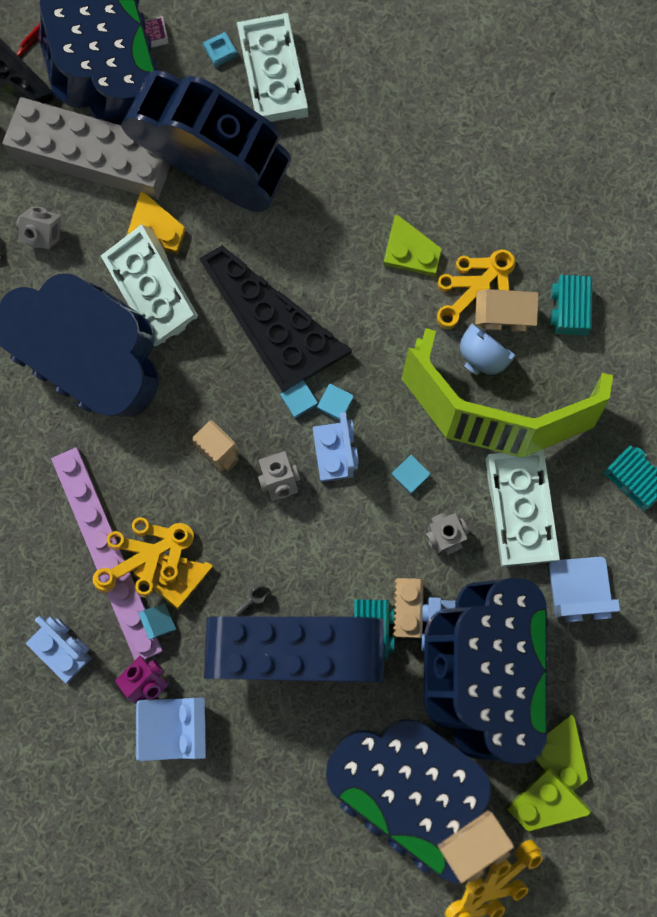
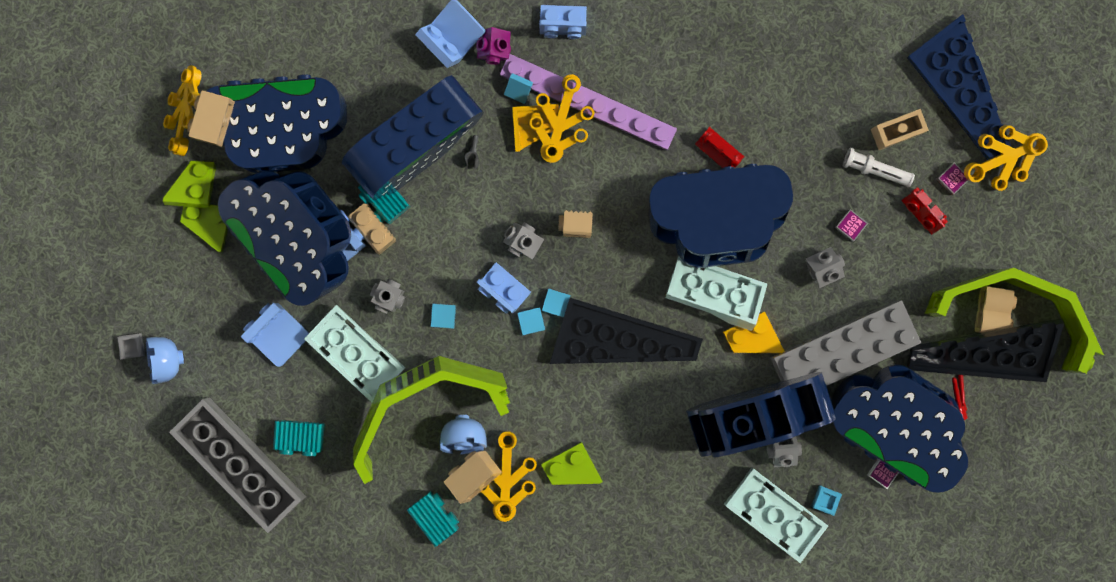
camera: 135 degrees right, 10 degrees up
none -> red hinge [695,127,745,168]

